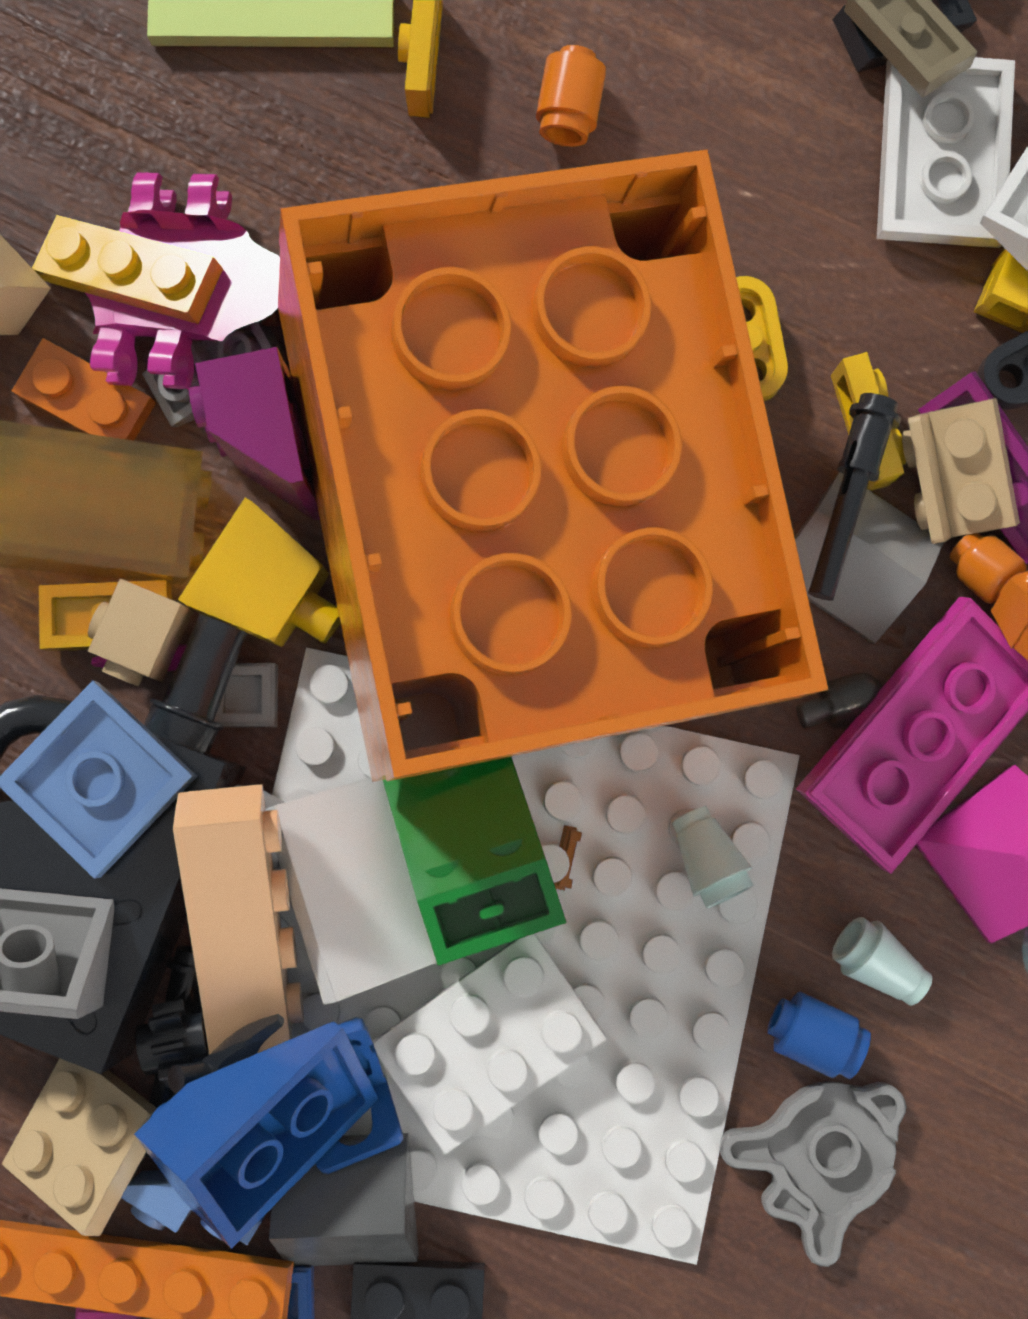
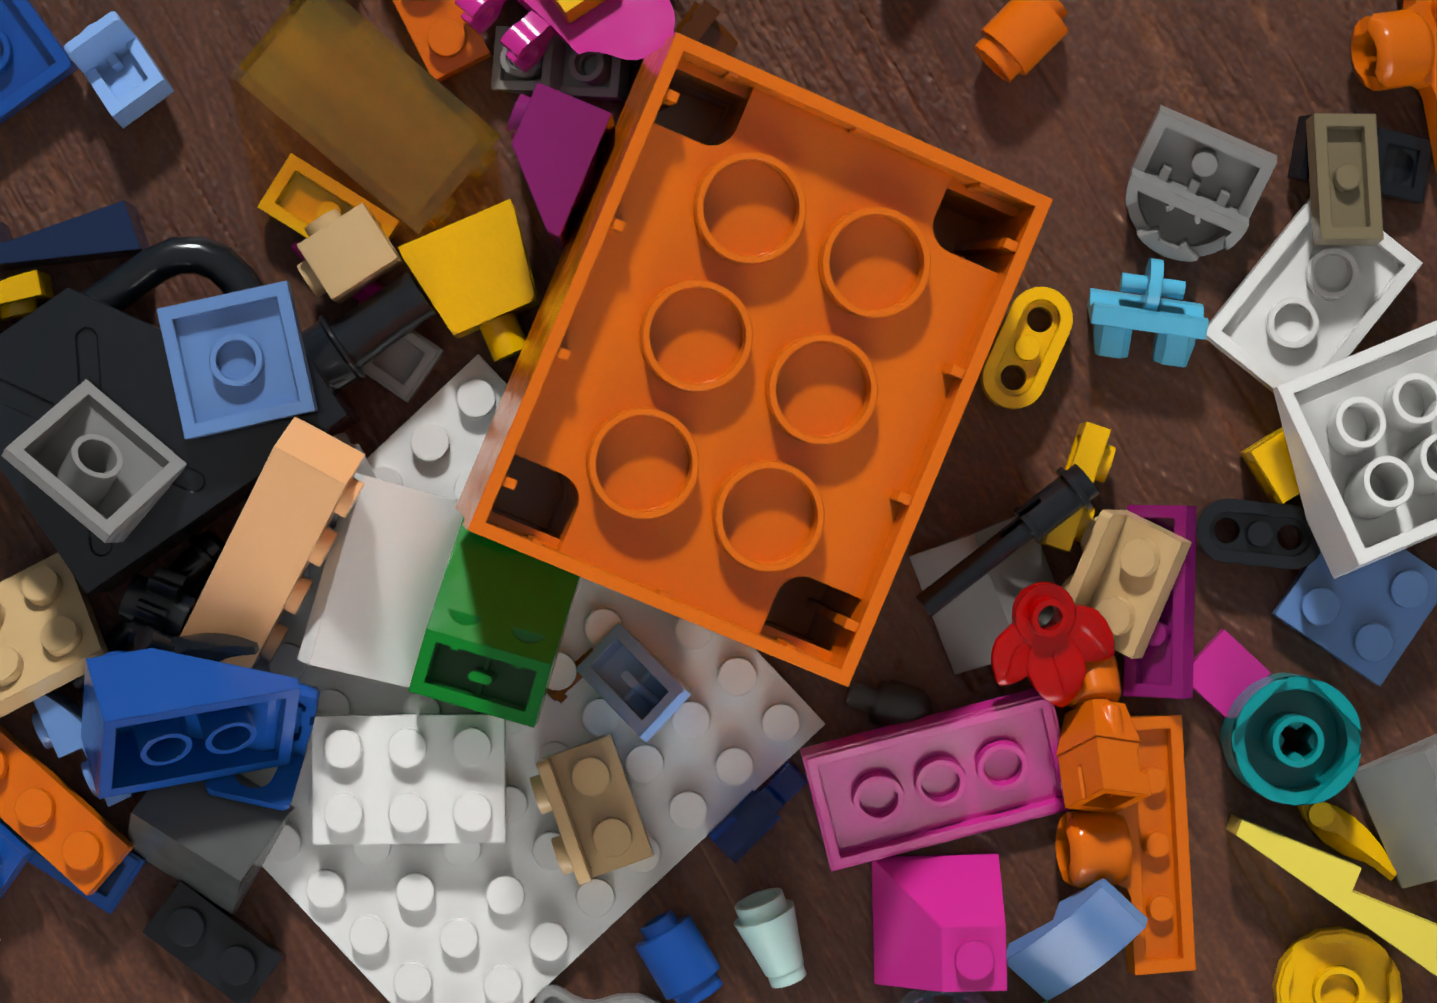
camera: 35 degrees right, 5 degrees up
light aqua cone [672,806,754,909] -> none
none -> tan bracket [530,733,654,886]
none -> light blue slope [576,623,692,743]
none -> clear blue bar [707,761,807,863]
none -> red plate [991,581,1115,707]
none -> medium azure hips [1087,258,1209,368]
none -> light grey slope [1126,104,1277,262]

